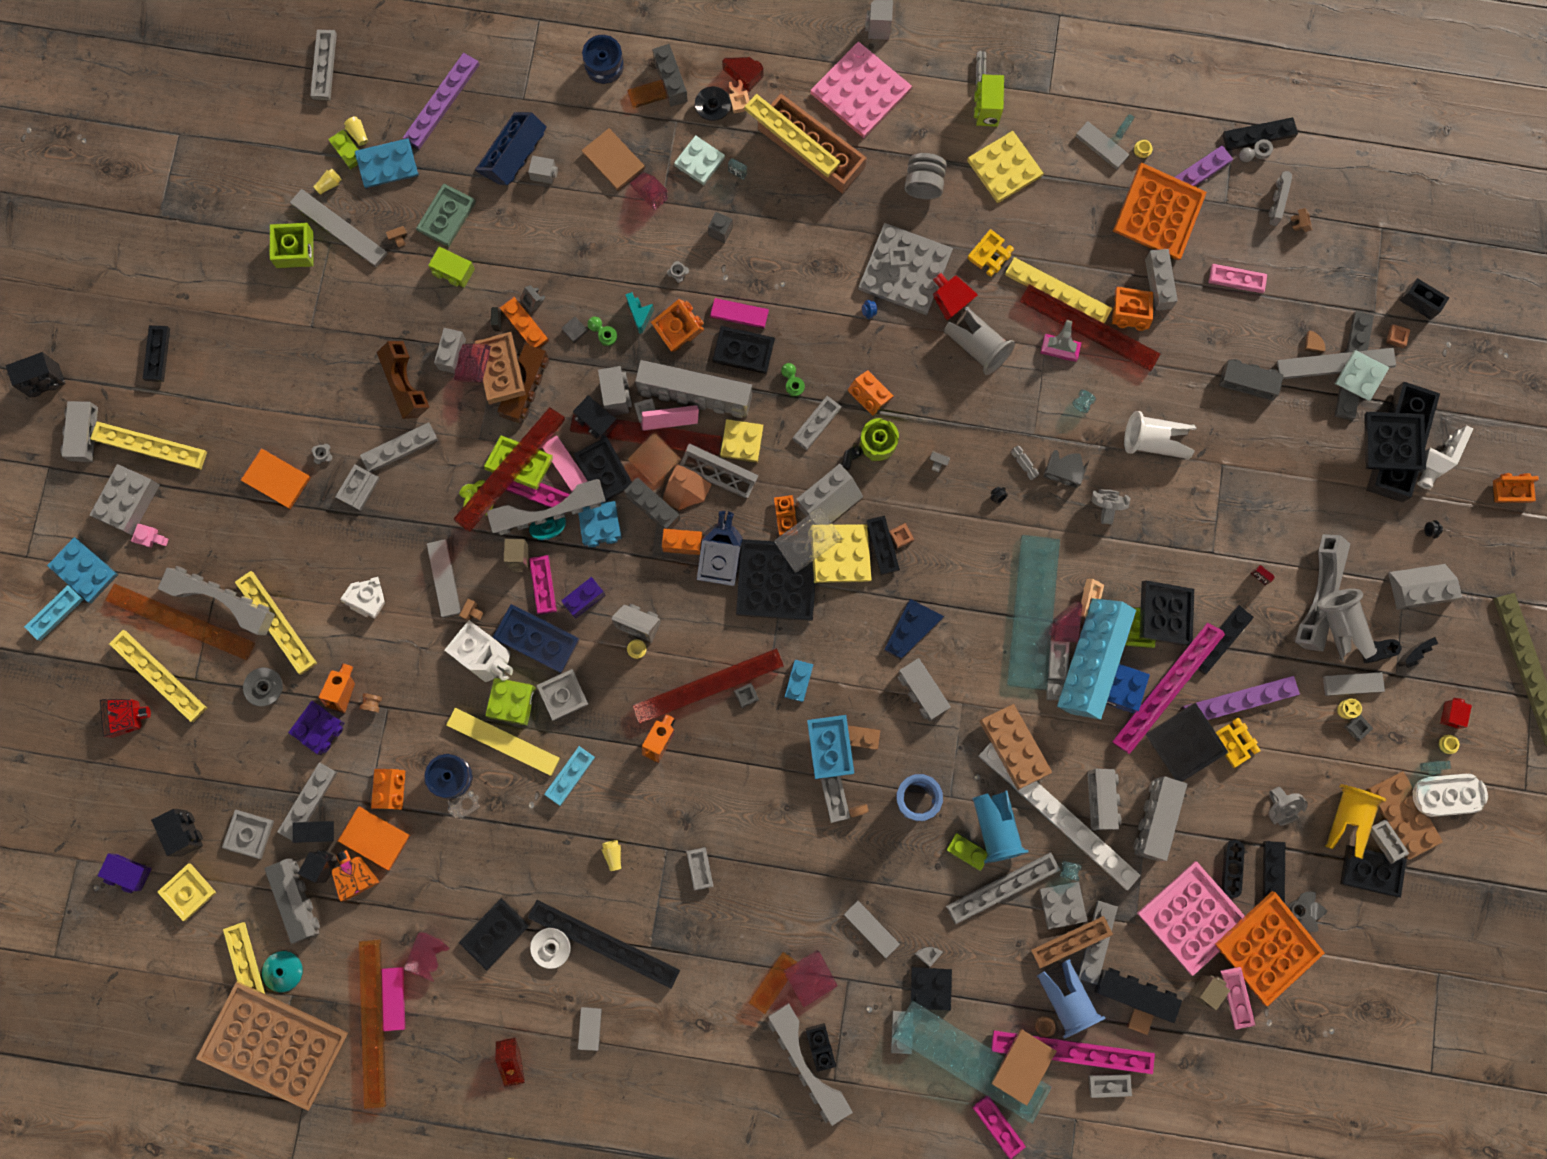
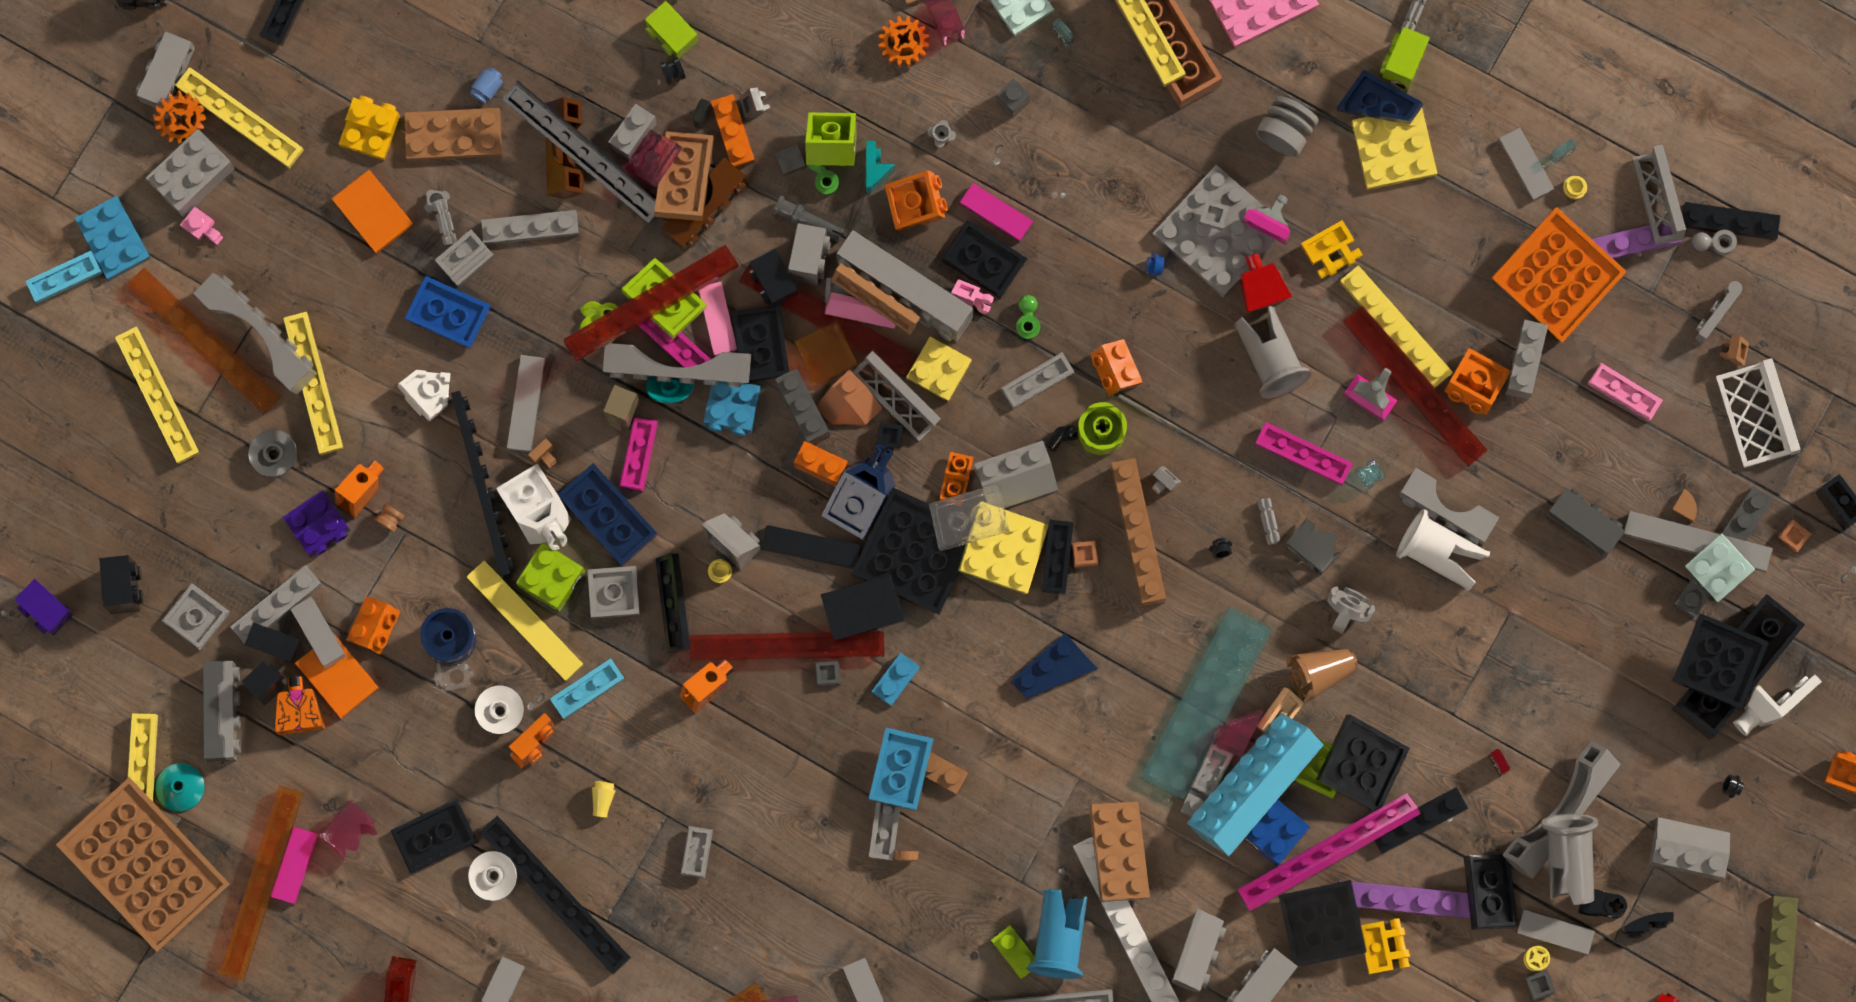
camera: 25 degrees right, 0 degrees up
torso [100,699,151,738] -> none
light yellow plate [158,864,216,921] -> none
dark purple brick [561,577,605,619] -> none
light grey brick [897,658,951,721] -> none
medium blue piece [897,774,943,821] -> none
none -> orange gear [153,91,206,144]
none -> light grey tile [291,597,346,669]
none -> yellow plate [339,96,400,161]
none -> medium nougat plate [405,108,502,161]
none -> blue plate [405,276,491,350]
none -> light grey axle [433,199,457,245]
none -> black plate [451,391,515,580]
none -> medium blue brick [470,67,503,104]
none -> white dish [475,686,524,734]
none -> black tile [502,80,656,223]
none -> orange plate [509,713,555,769]
none -> black plate [655,553,691,654]
none -> black wheel [660,57,686,85]
none -> black tile [761,525,861,569]
none -> dark grey pin [772,195,844,243]
none -> lime brick [806,112,857,166]
none -> black tile [821,574,904,642]
none -> medium nougat plate [831,263,920,335]
none -> black plate [876,422,903,451]
none -> orange gear [878,16,929,68]
none -> bright pink plate [951,279,994,314]
none -> medium nougat brick [1111,458,1166,608]
none -> dark pink piece [1243,194,1290,245]
none -> dark pink plate [1255,422,1353,486]
none -> medium nougat cone [1287,649,1358,702]
none -> dark blue wing [1337,70,1423,125]
none -> light grey arch [1399,468,1499,546]
none -> black tile [1463,854,1518,930]
none -> light grey fence [1632,144,1686,245]
none -> white fence [1716,358,1801,468]

